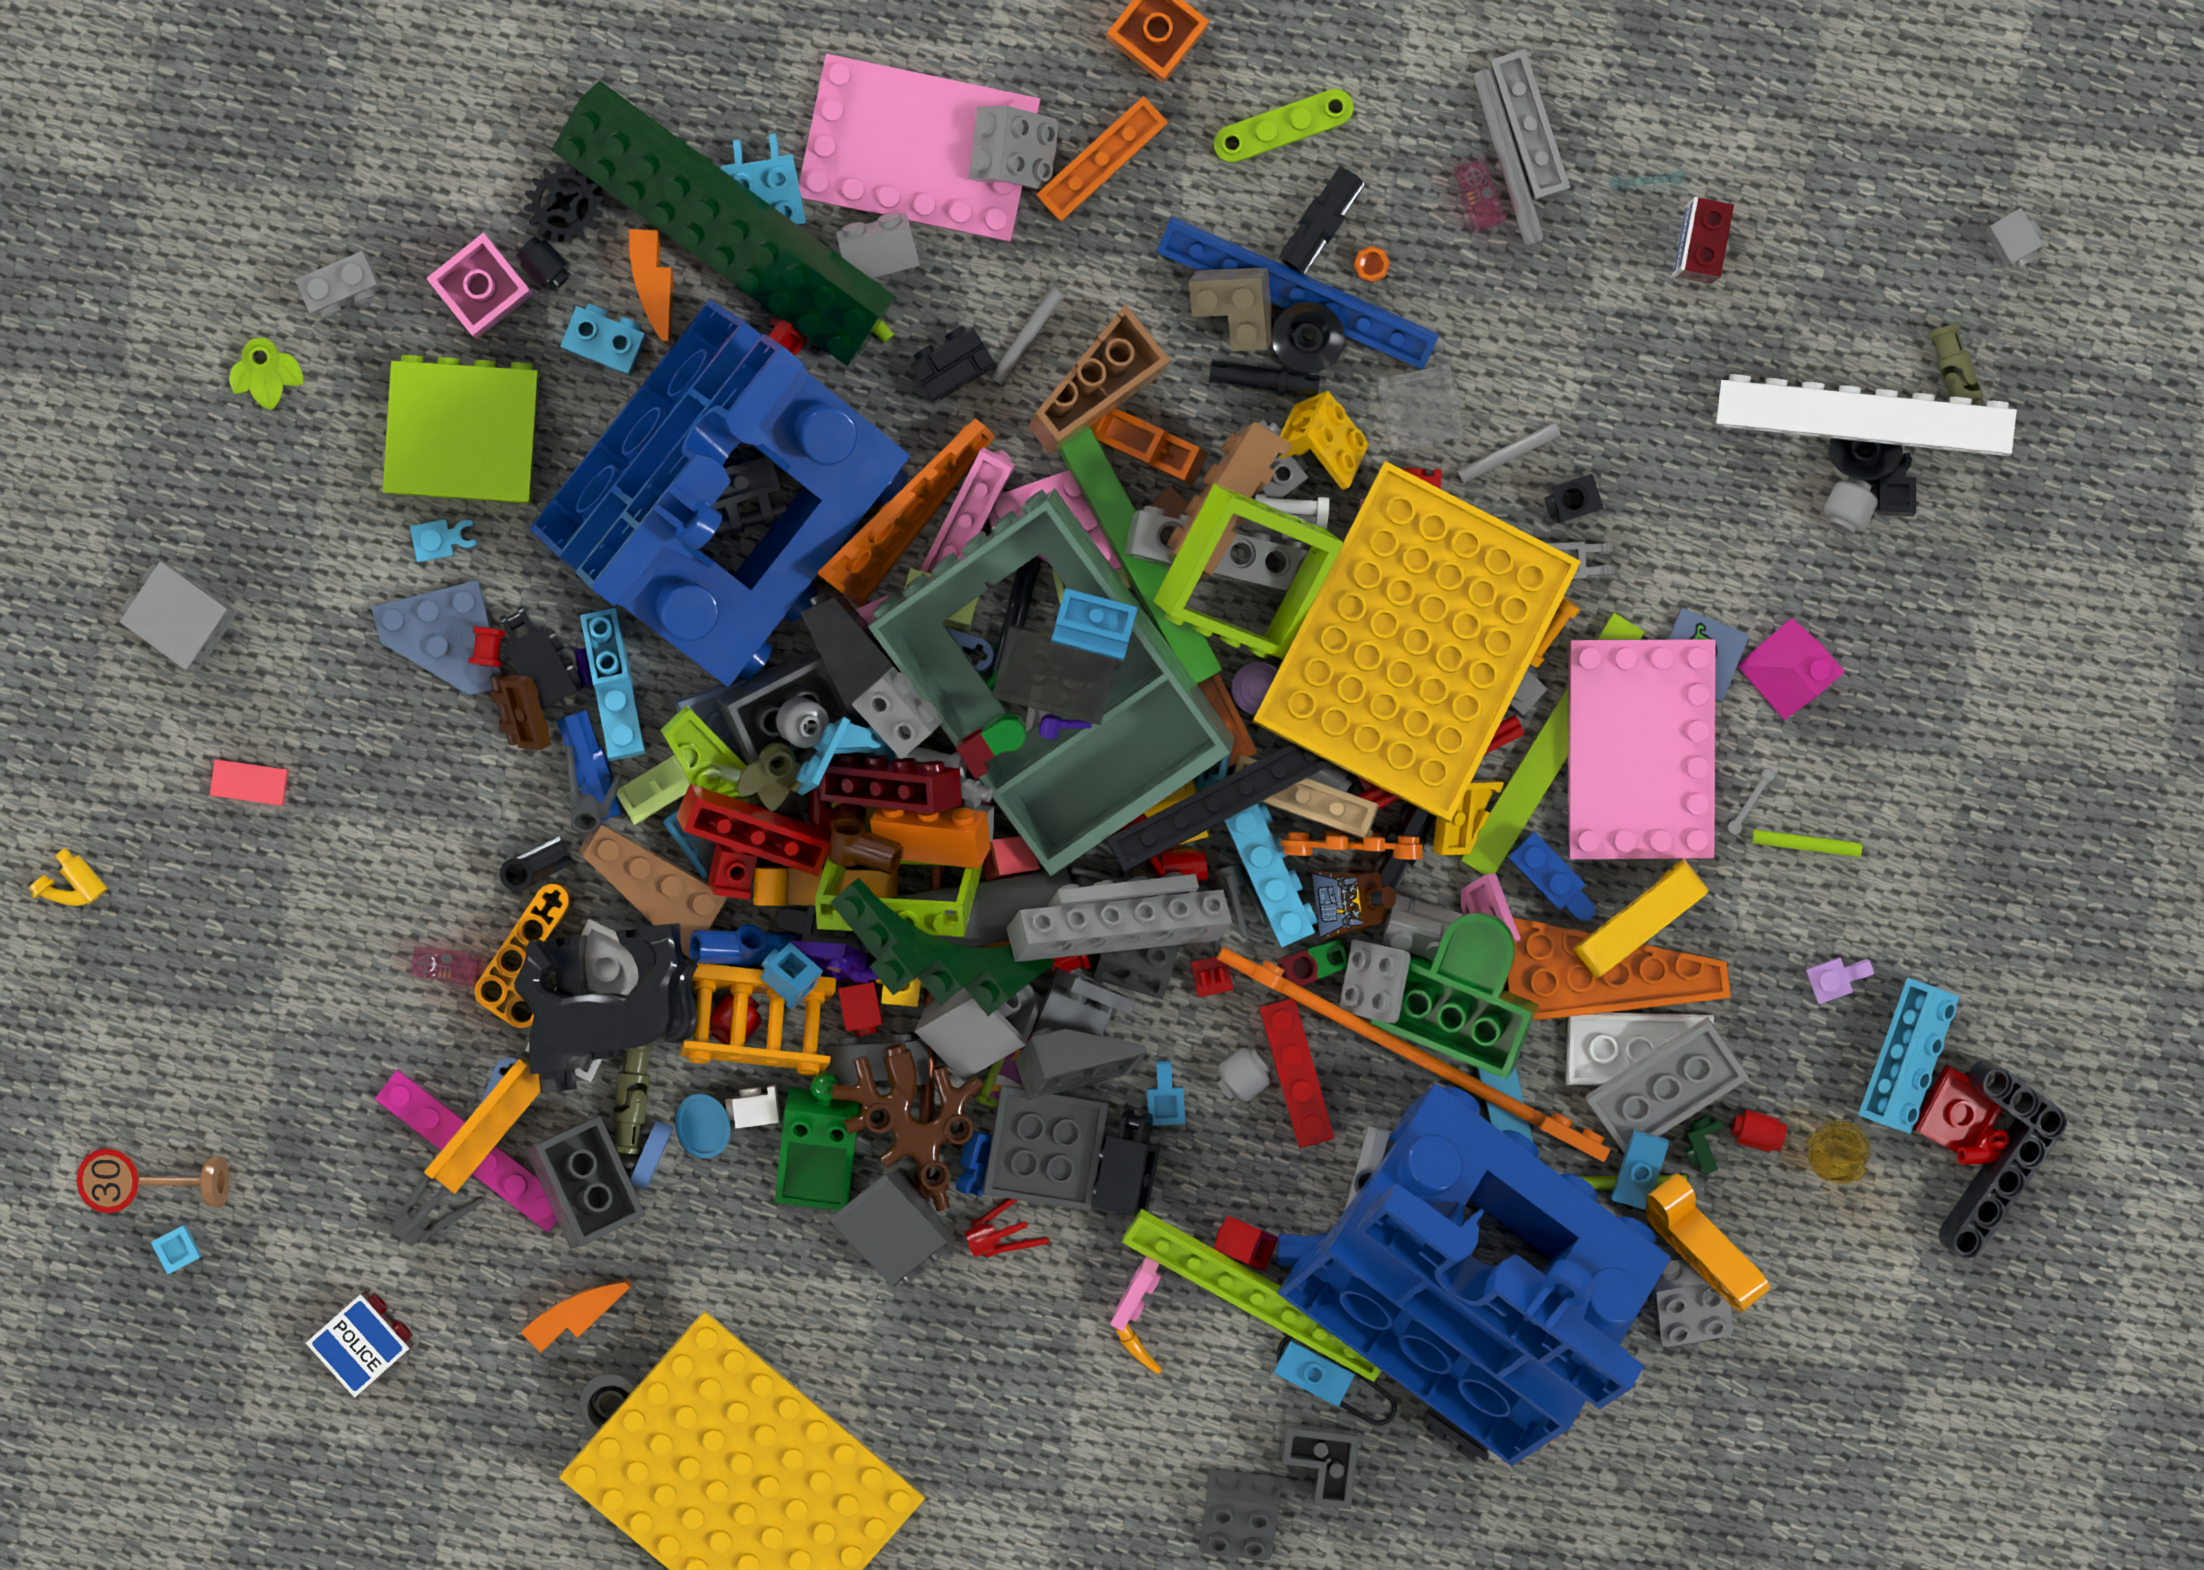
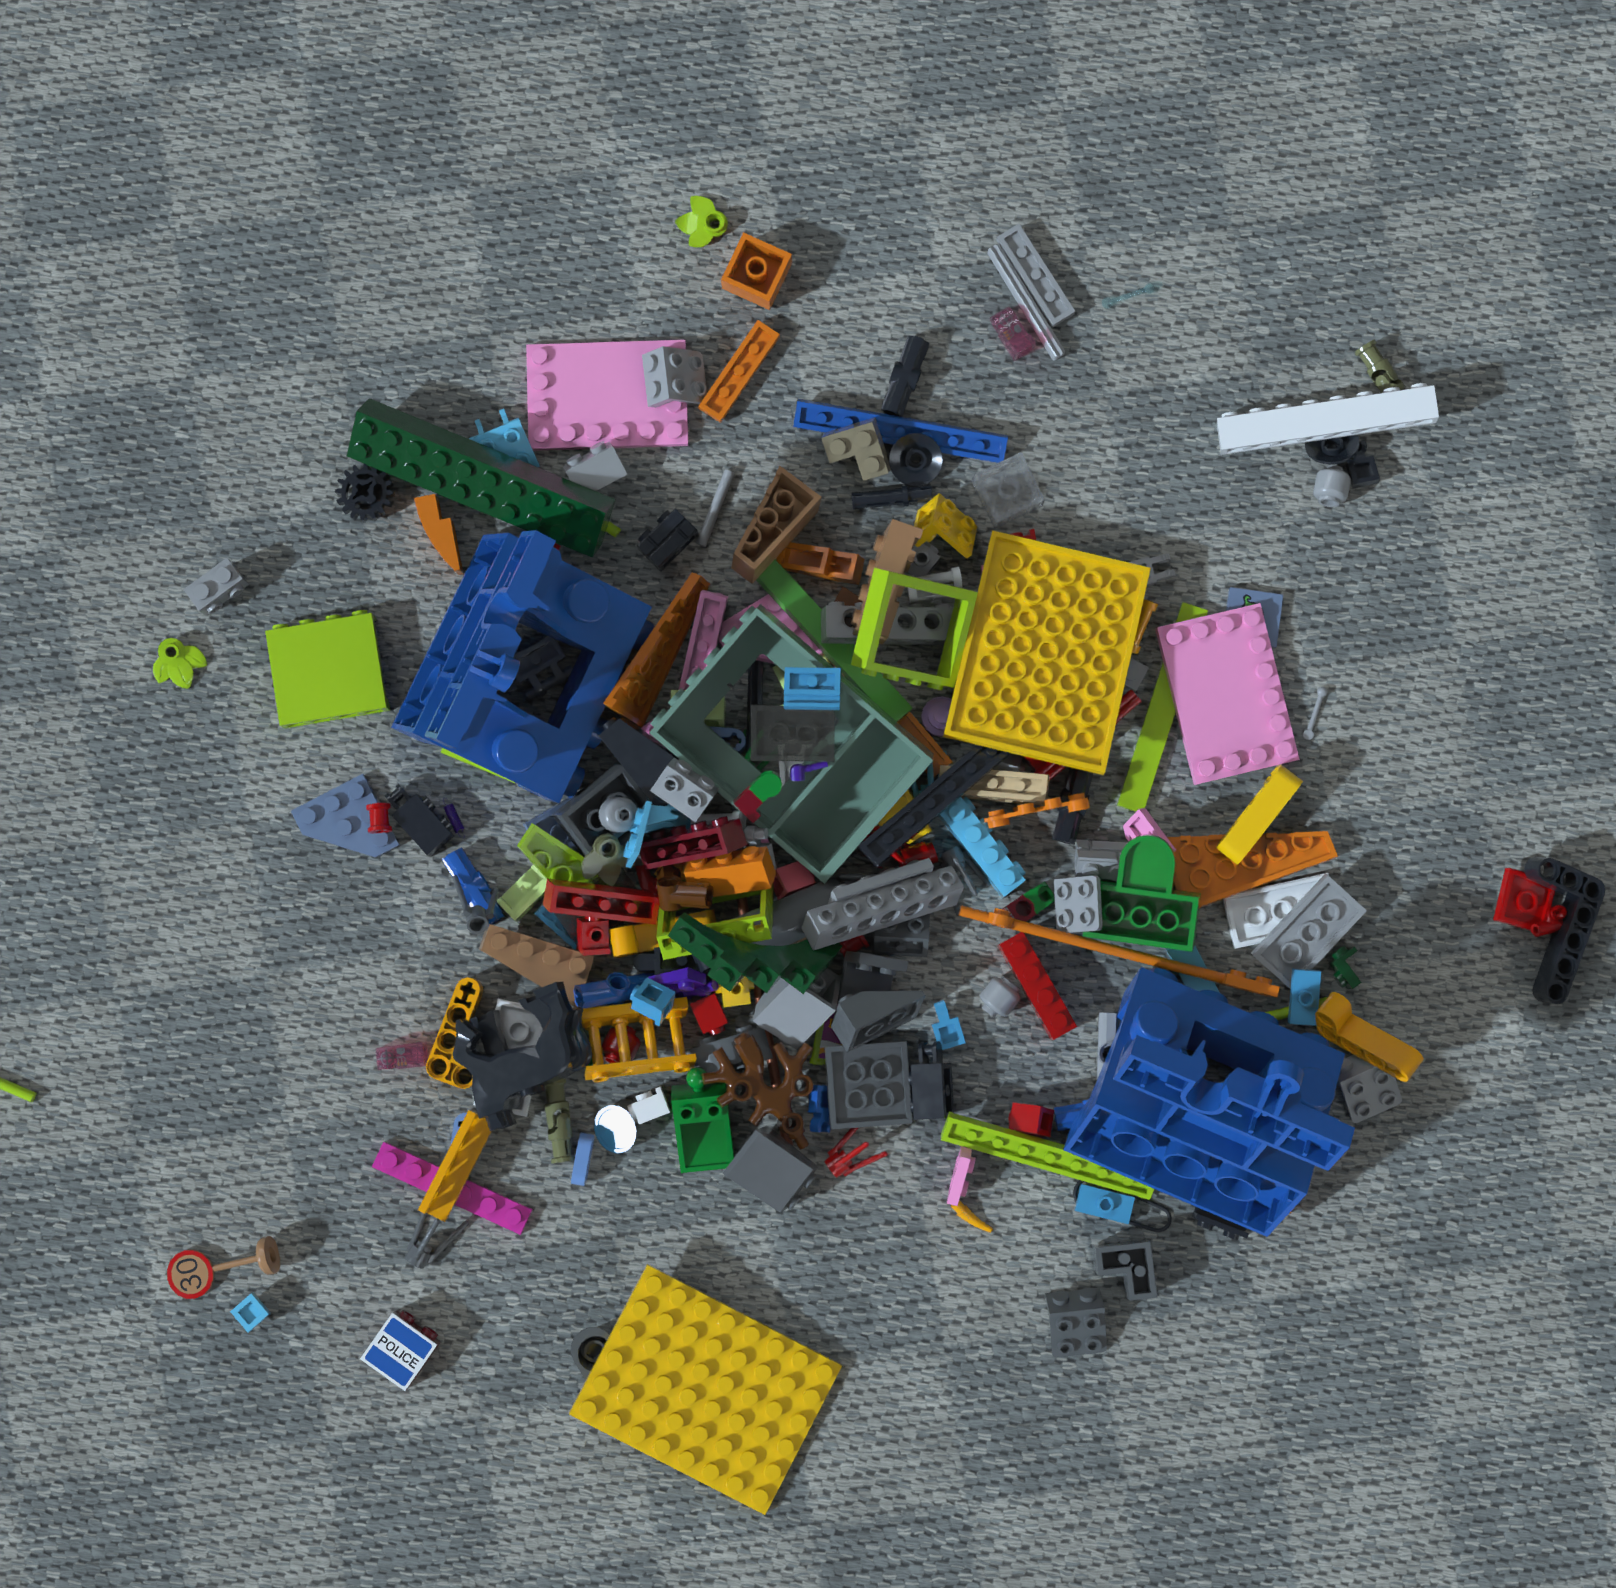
camera: 15 degrees left, 5 degrees down
yellow plant [28,848,108,906] -> none
light grey slope [120,561,239,672] -> none
coral tile [210,759,289,806] -> none
medium azure plate [410,519,478,563] -> none
bright pink brick [426,232,534,340] -> none
reddish brown plate [489,672,551,750] -> none
black piece [499,835,573,892] -> none
black brick [516,236,571,290] -> none
orange slope [521,1279,633,1353] -> none
dark grey brick [525,1116,646,1249] -> none
medium azure brick [560,303,647,376] -> none
medium azure slope [580,608,646,761] -> none
red tile [1190,956,1234,998] -> none
lime plate [1214,89,1353,163] -> none
torso [1311,867,1396,940] -> none
orange tile [1353,246,1390,283] -> none
yellow wing [1433,779,1504,855] -> none
light grey bar [1456,422,1561,484] -> none
blue brick [1506,831,1595,921] -> none
black brick [1544,474,1604,523] -> none
dark red piece [1672,197,1734,284] -> none
red brick [1730,1109,1787,1153] -> none
dark pink slope [1737,618,1845,720] -> none
lime bar [1751,829,1862,857] -> none
lavender plate [1805,957,1875,1004] -> none
clear yellow cap [1805,1121,1870,1184] -> none
medium azure brick [1858,978,1960,1134] -> none
light grey brick [1983,208,2043,268] -> none

